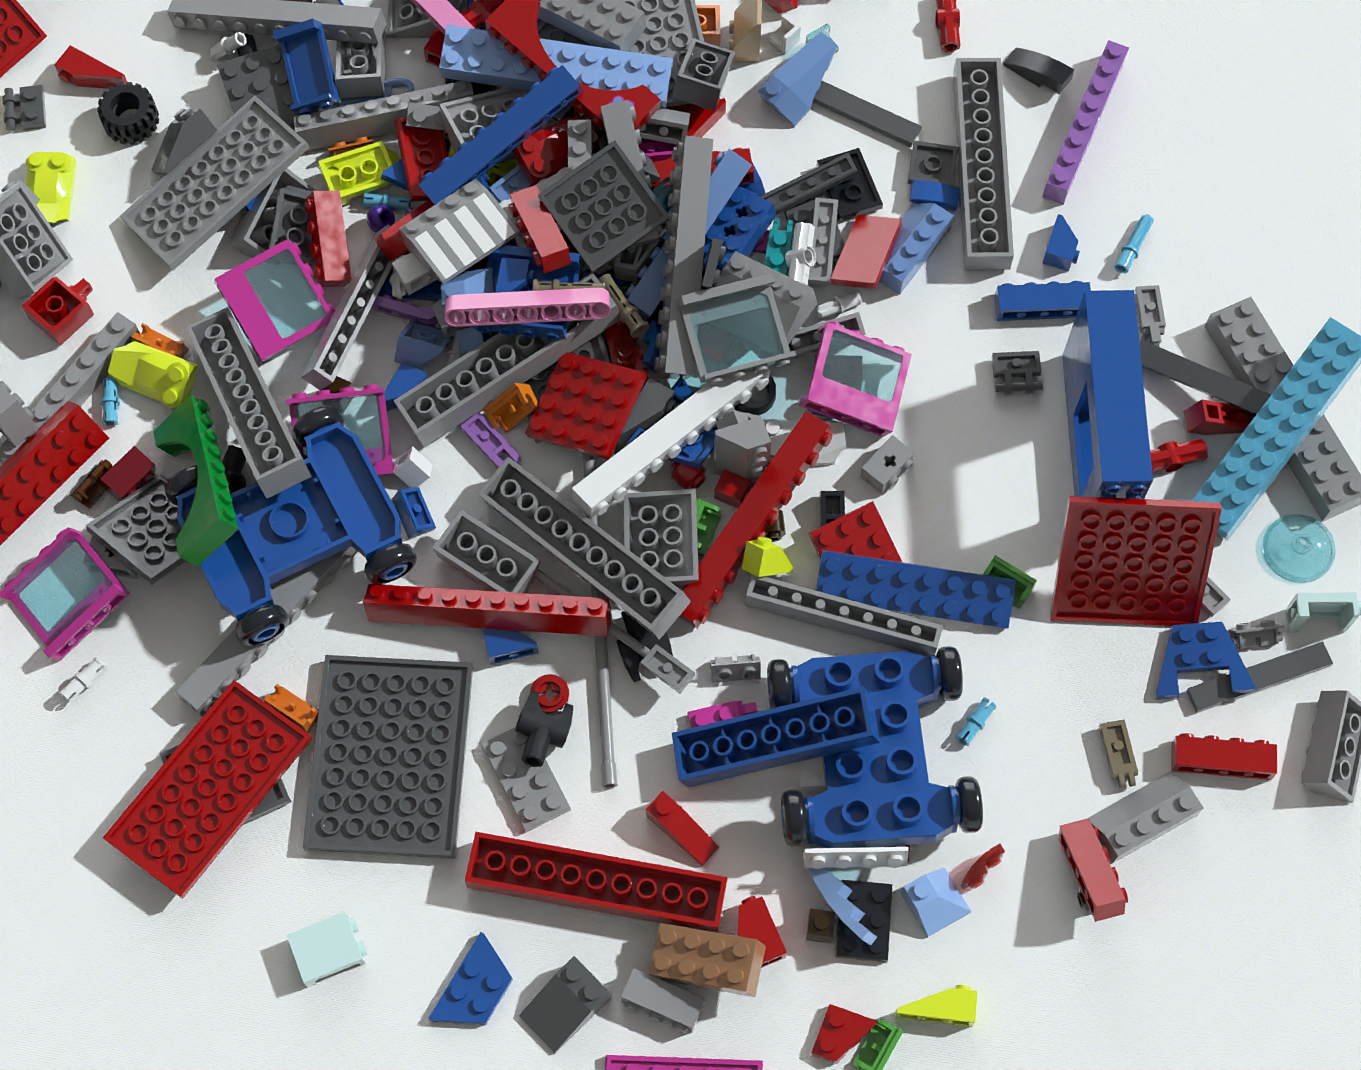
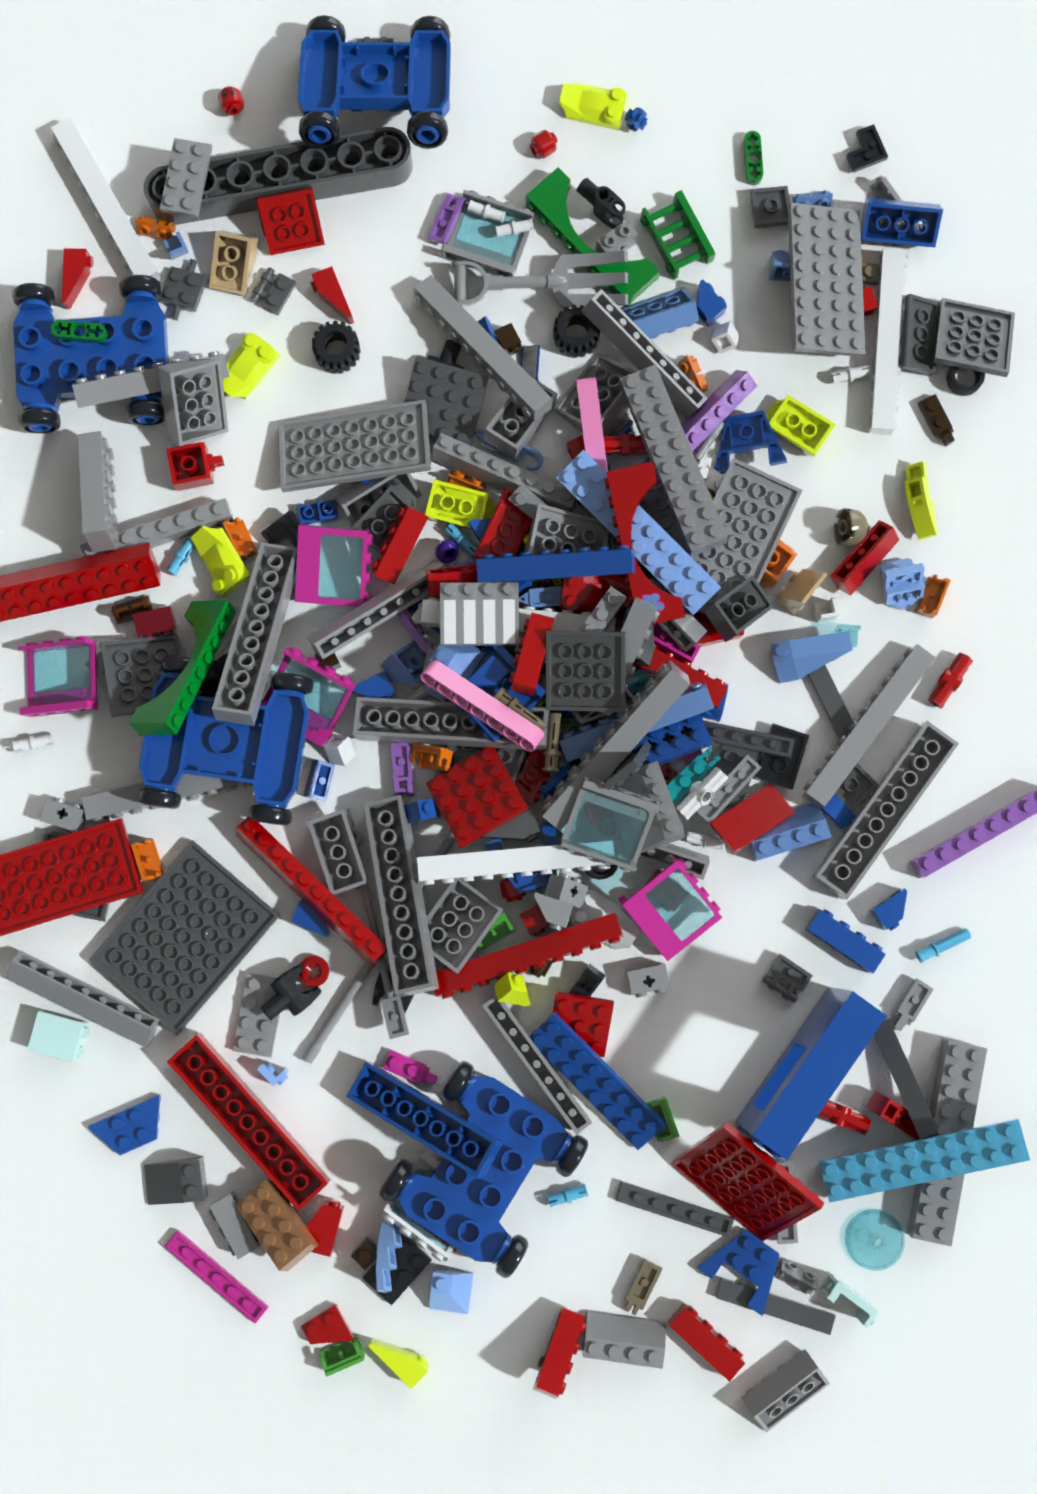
camera: 35 degrees right, 15 degrees up
dark grey slope [151,108,217,173] -> none
white axle [210,32,246,59] -> none
blue panel [272,18,340,115] -> none
red slope [646,791,719,866] -> none
light grey hinge [710,654,761,682] -> none
clear red slope [961,843,1005,889] -> none
black slope [1003,48,1074,95] -> none
none -> light grey brick [6,951,160,1047]
none -> light grey brick [39,797,86,832]
none -> light blue bracket [257,1063,289,1086]
none -> black plate [261,510,302,548]
none -> blue slope [296,499,338,524]
none -> blue slope [404,798,441,824]
none -> dark grey tile [615,1181,734,1238]
none -> light grey brick [802,644,936,809]

